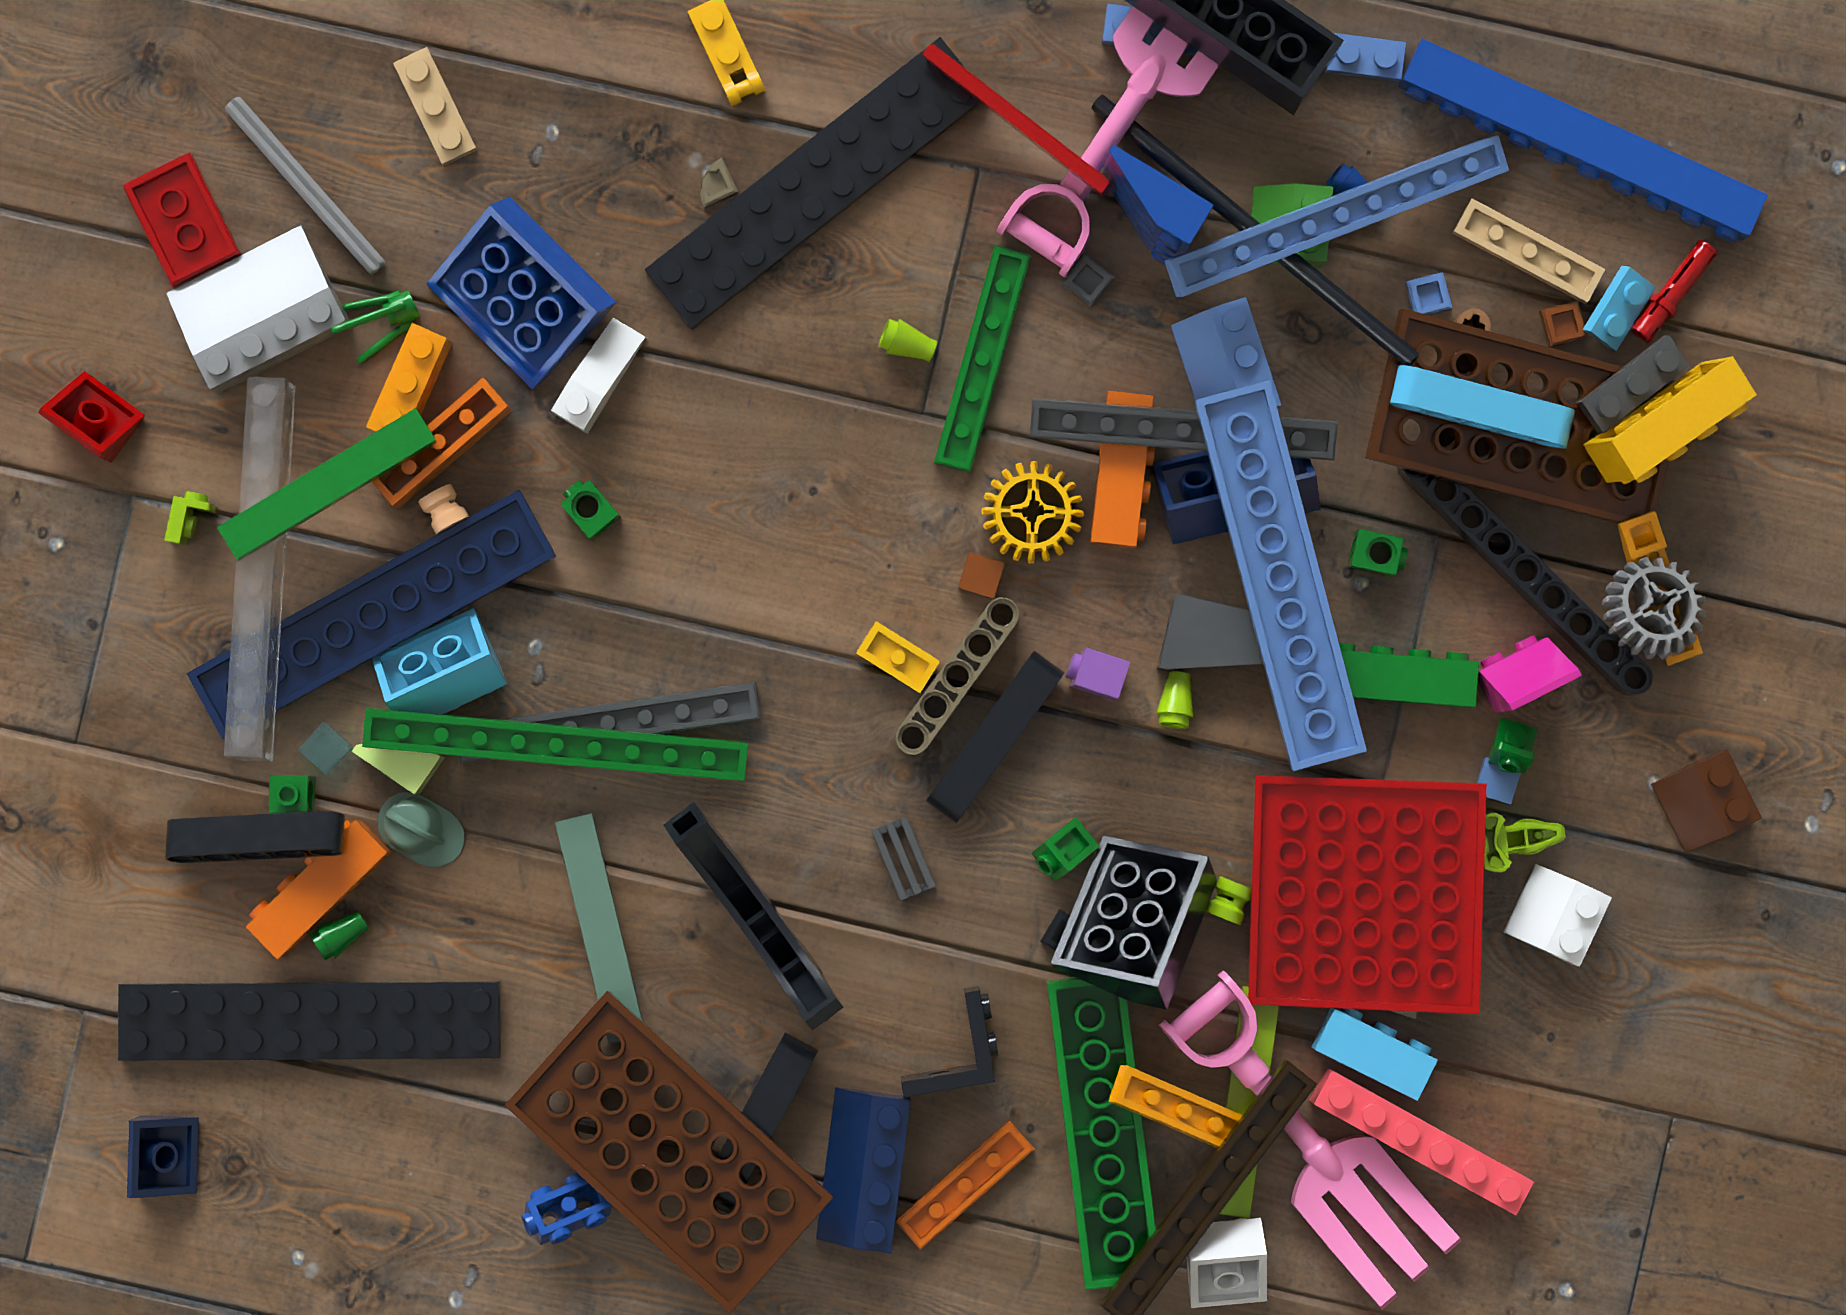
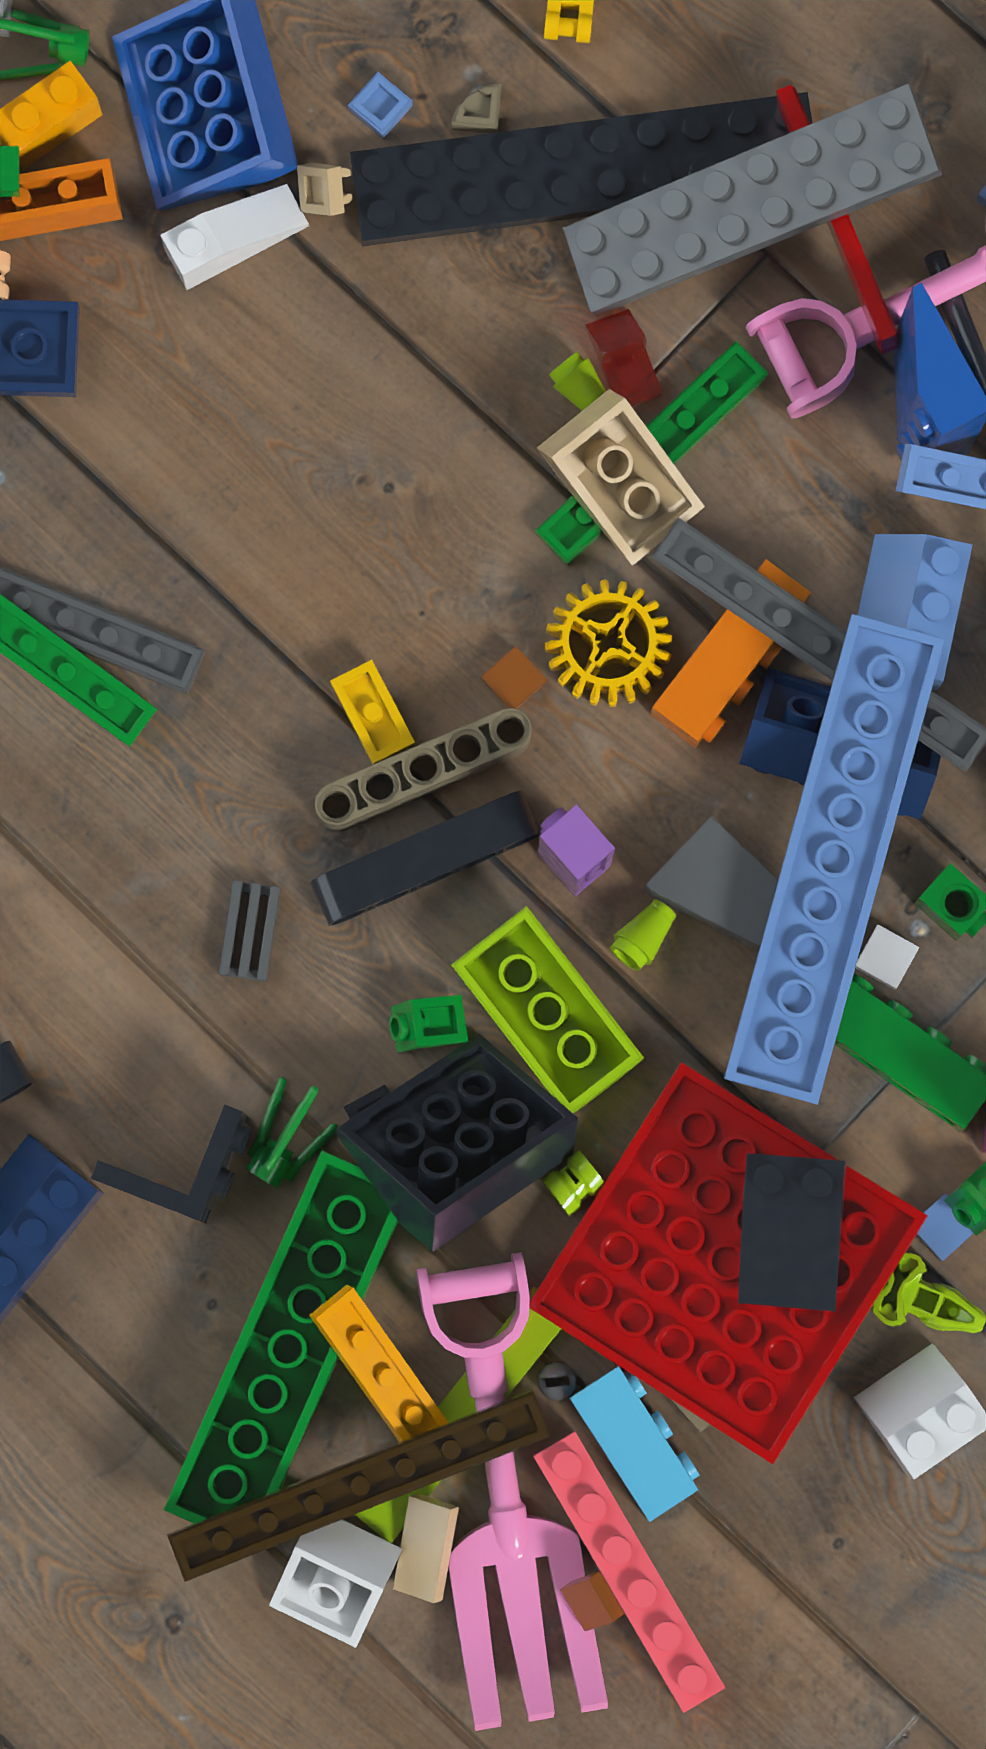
camera: 30 degrees right, 5 degrees down
green brick [560,480,621,541] -> none
black arch [663,802,844,1031] -> none
orange tile [895,1119,1035,1250] -> none
dark grey tile [1061,254,1114,308] -> none
none -> green plant [246,1077,338,1188]
none -> tan tile [297,163,353,216]
none -> medium blue tile [348,72,413,139]
none -> tan tile [393,1494,459,1603]
none -> lime brick [451,906,644,1114]
none -> tan slope [537,389,705,566]
none -> dark grey hinge [538,1362,577,1401]
none -> dark orange tile [560,1571,624,1631]
none -> plate [563,84,942,317]
none -> clear red slope [585,309,662,407]
none -> black slope [738,1153,847,1312]
none -> white tile [855,925,919,990]

